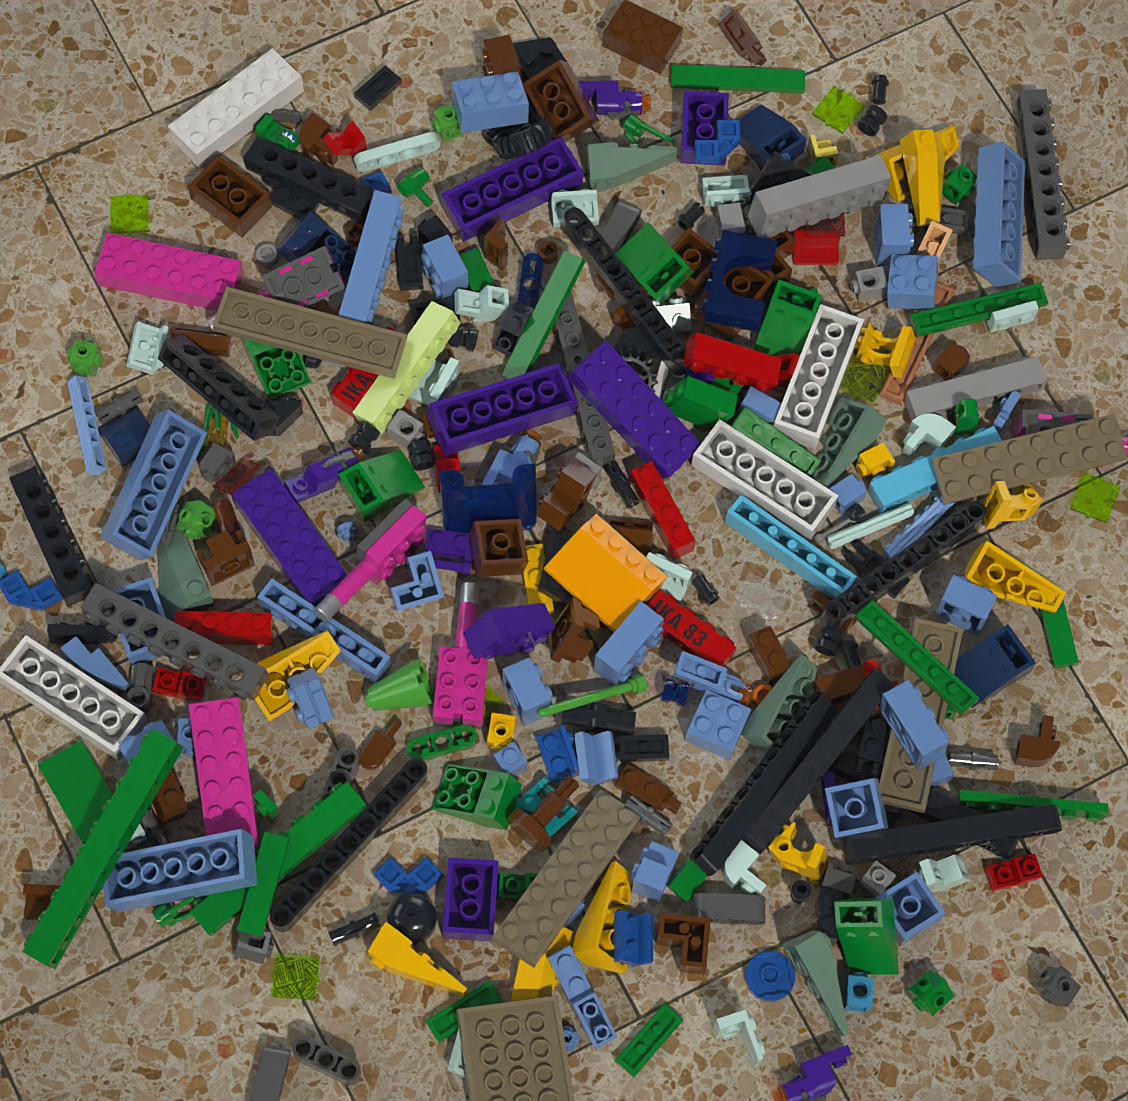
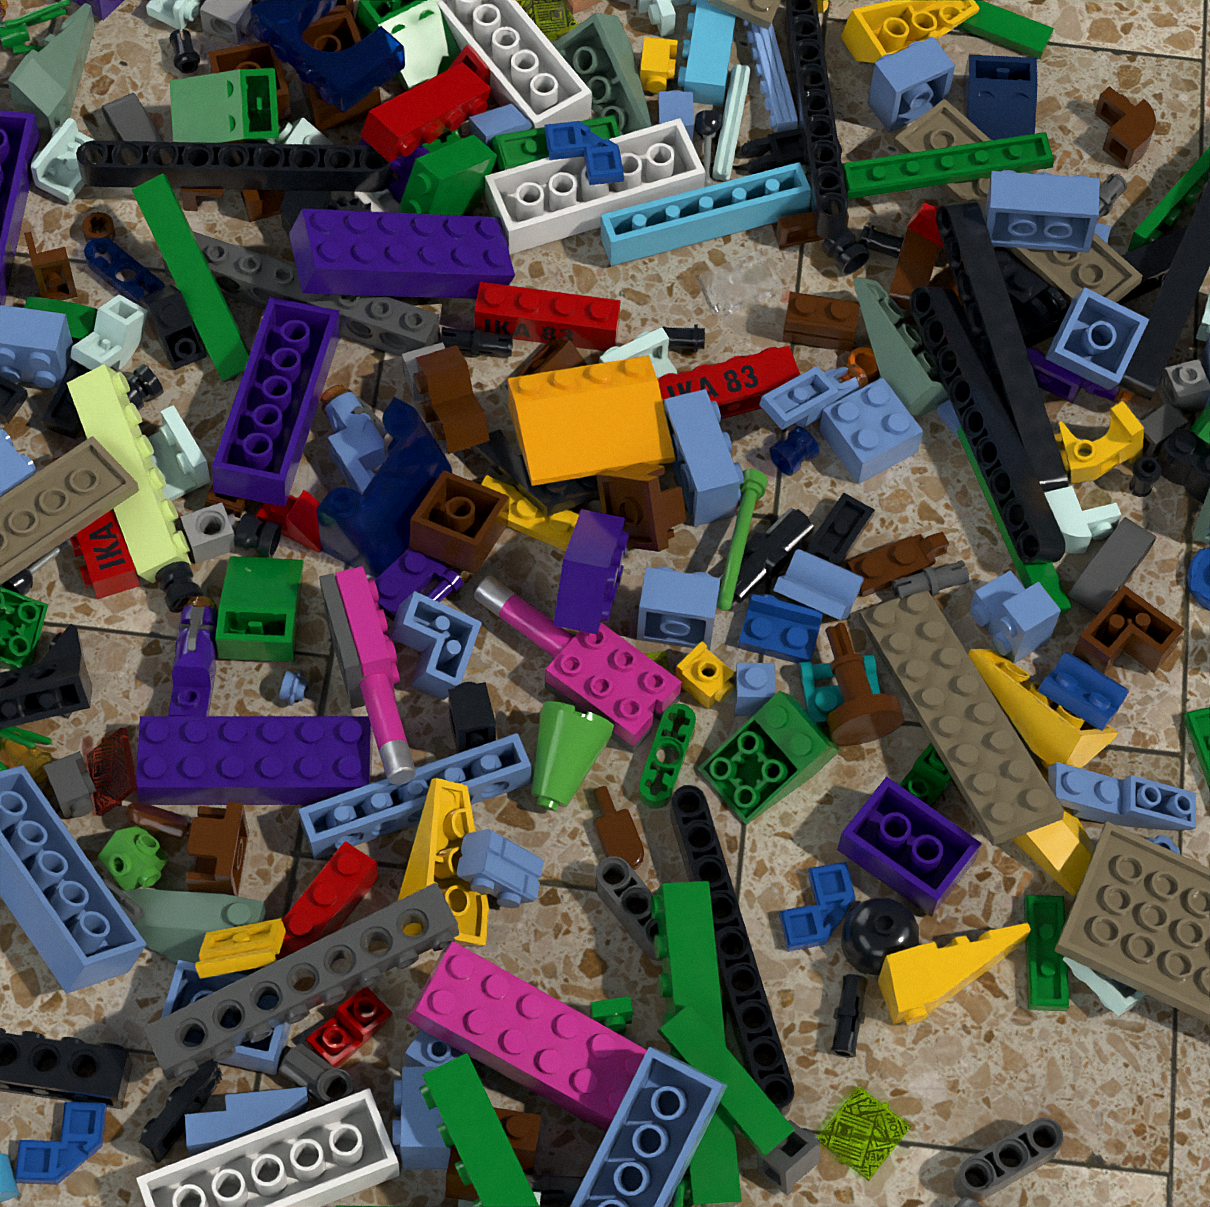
camera: 55 degrees left, 5 degrees down
none -> yellow plate [195,918,286,979]
none -> black brick [448,682,496,754]
none -> blue tile [544,121,624,185]

